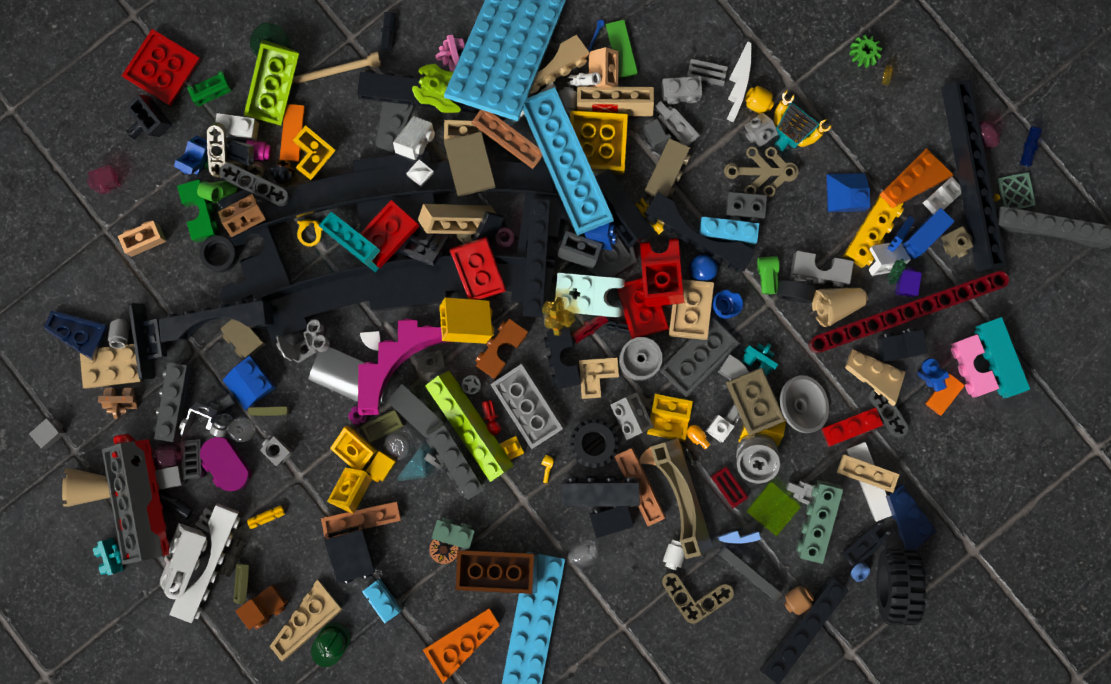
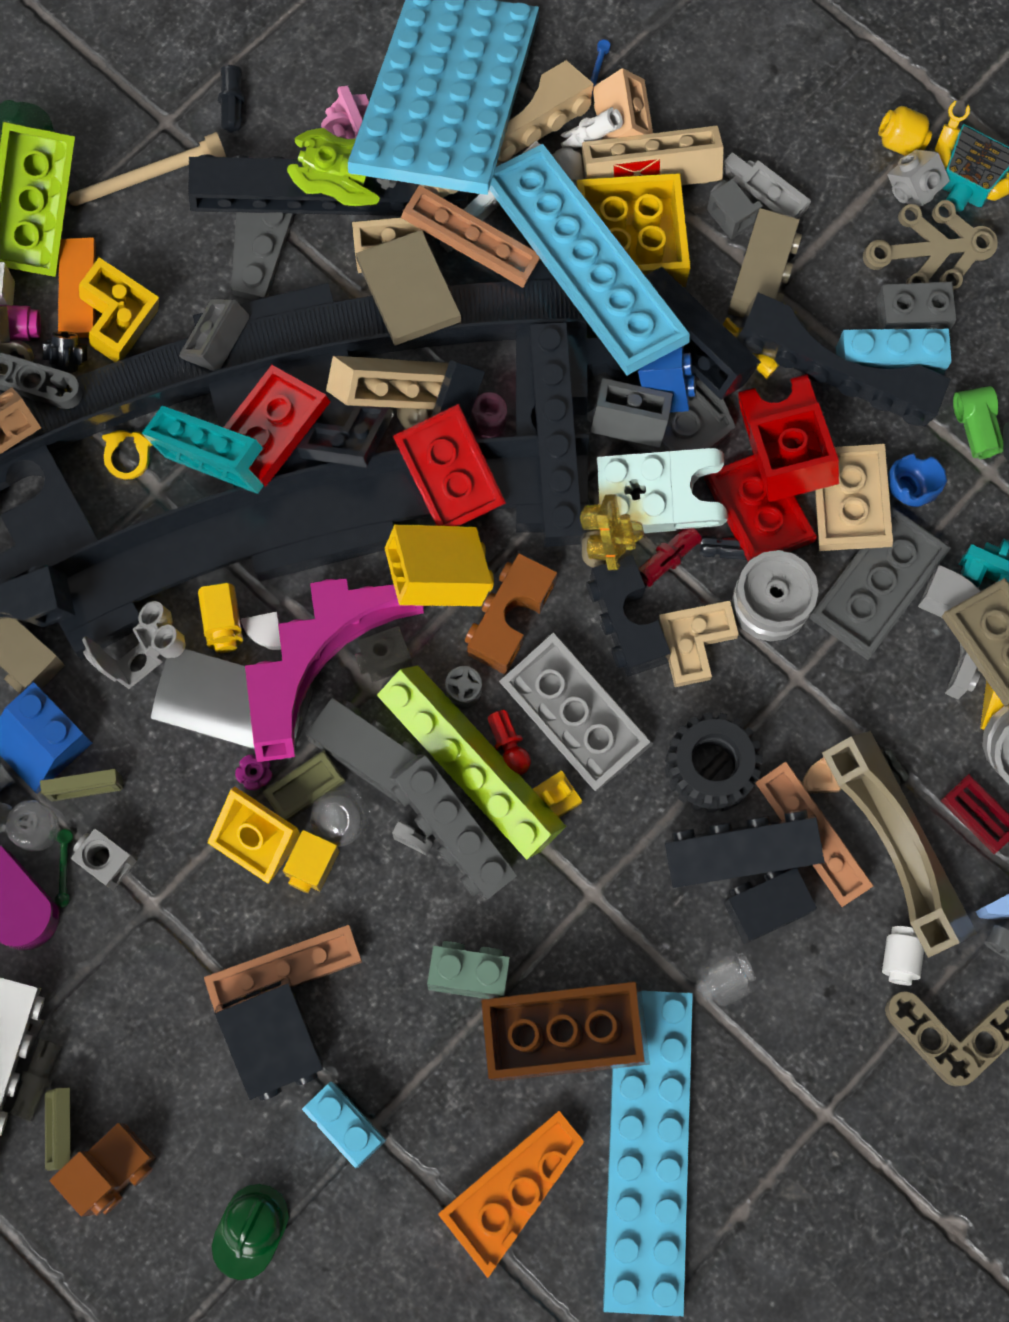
camera: 10 degrees left, 10 degrees down
yellow axle [247,506,285,529] -> none
tan wing [270,579,343,661] -> none
yellow slope [327,468,372,514] -> none
white brick [393,116,435,160] -> none
clear light blue slope [396,448,428,481] -> none
white tile [406,160,434,187] -> none
piece [430,539,459,564] -> none
yellow hand [542,455,554,483] -> none
bright green tile [606,20,638,79] -> none
light grey brick [610,392,654,440] -> none
yellow slope [647,394,693,442] -> none
light grey brick [661,76,702,104] -> none
light grey tile [687,59,728,86] -> none
light orange cylinder [687,425,710,449] -> none
blue hair [689,254,719,282] -> none
white brick [705,415,734,443] -> none
white slope [727,42,751,122] -> none
none -> dark green hinge [55,829,73,907]
none -> flat silver slope [179,299,249,371]
none -> yellow brick [198,583,243,653]

